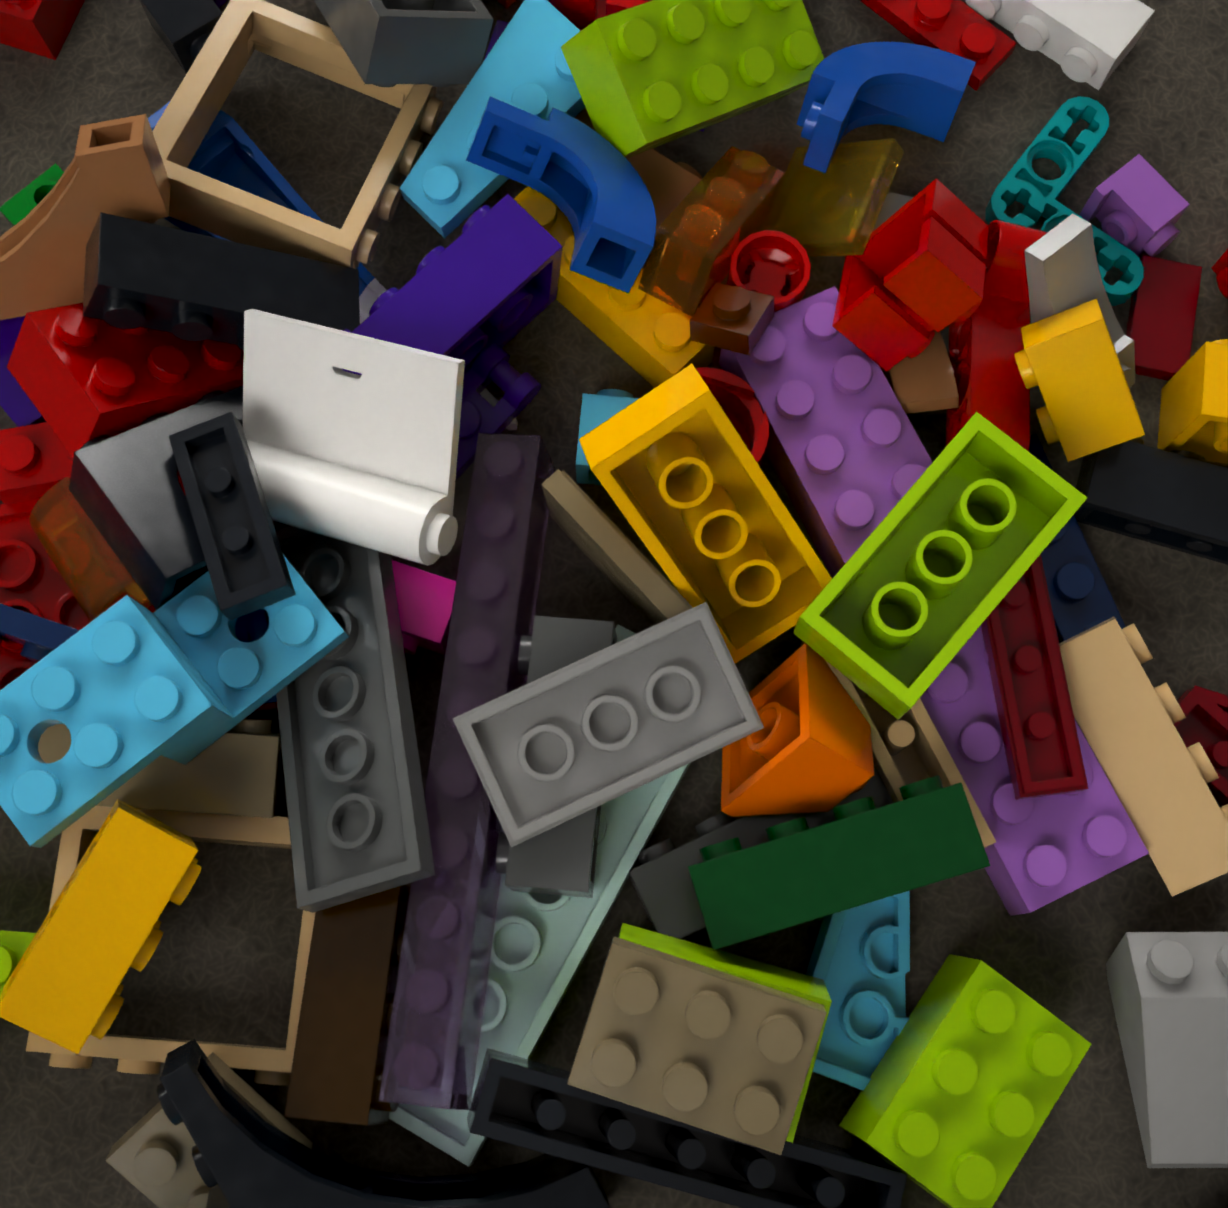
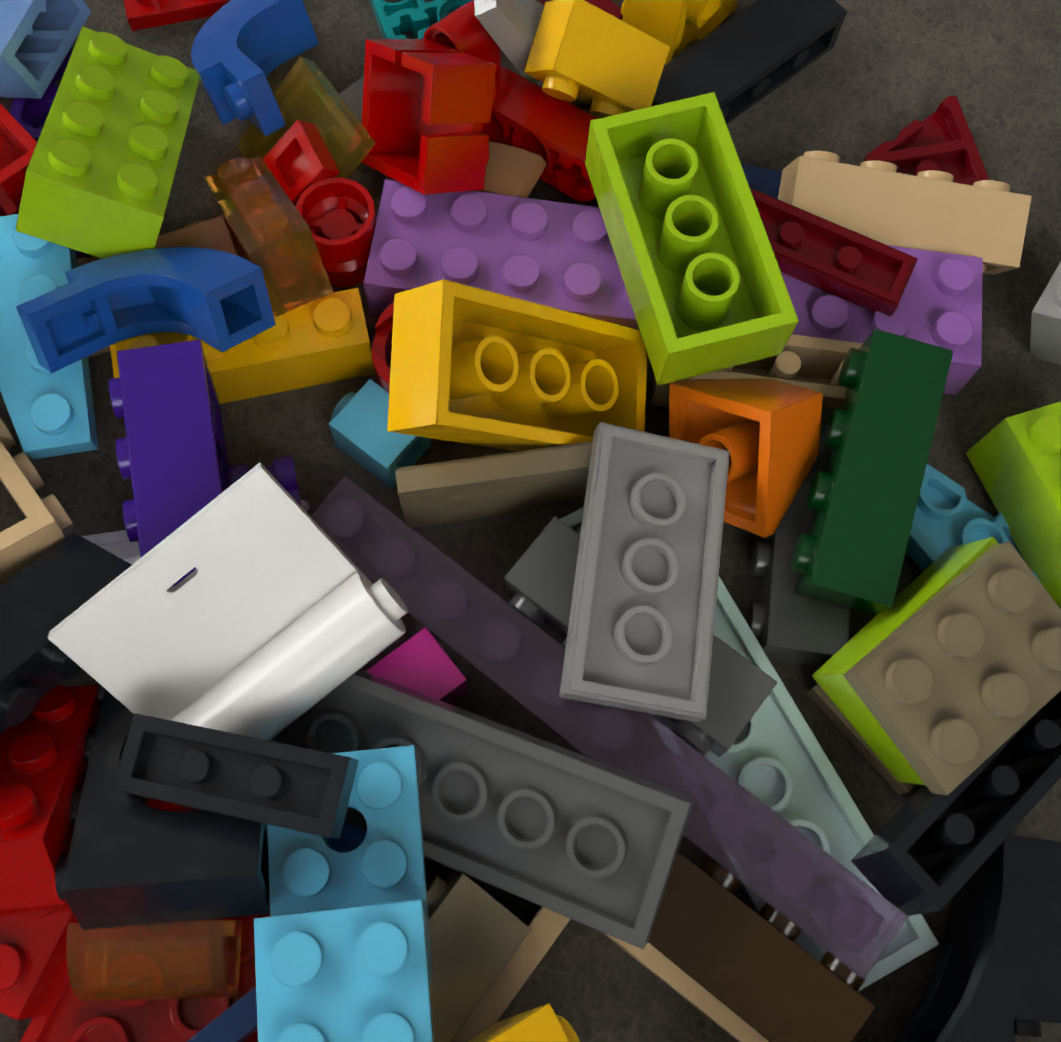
camera: 60 degrees left, 5 degrees down
reddish brown plate [690,282,774,355] -> none
none -> red plate [262,120,340,209]

